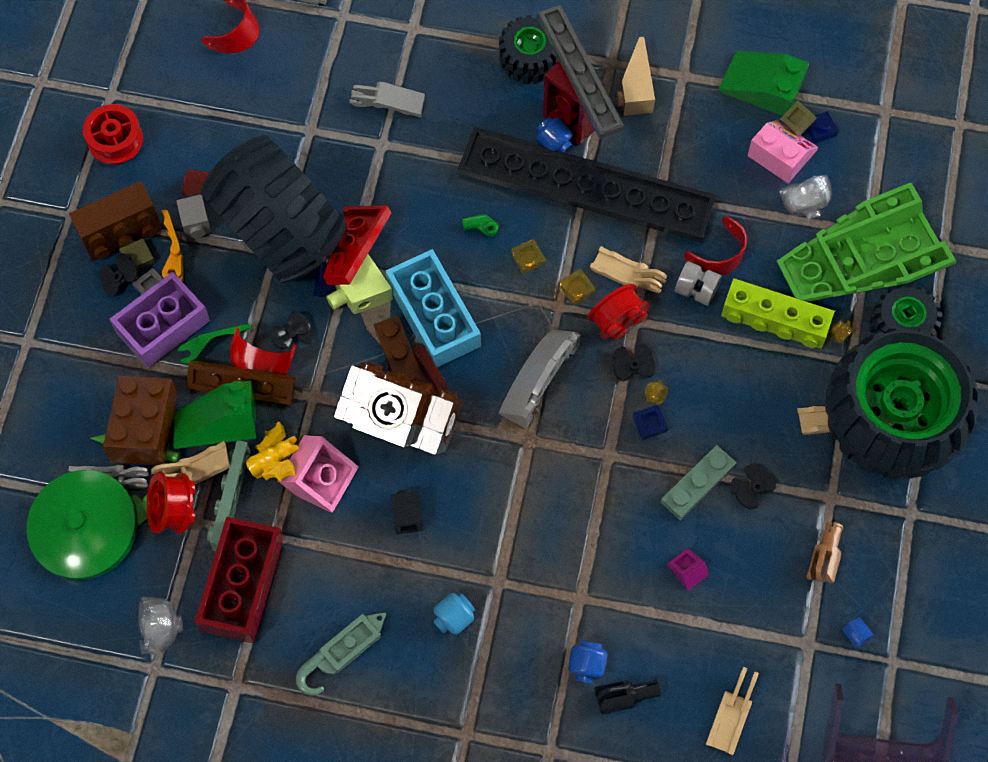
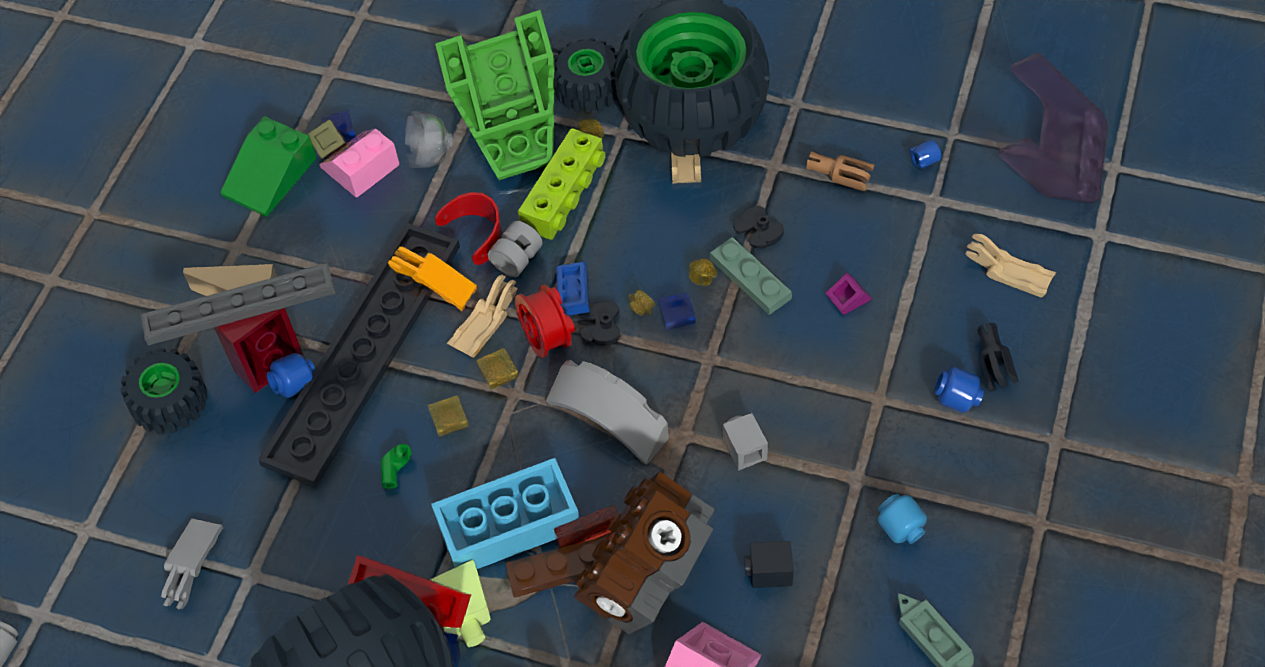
camera: 80 degrees left, 10 degrees down
none -> light orange arm [388,247,477,311]
none -> blue plate [556,261,590,315]
none -> clear yellow plate [689,259,718,286]
none -> light grey brick [723,413,768,470]

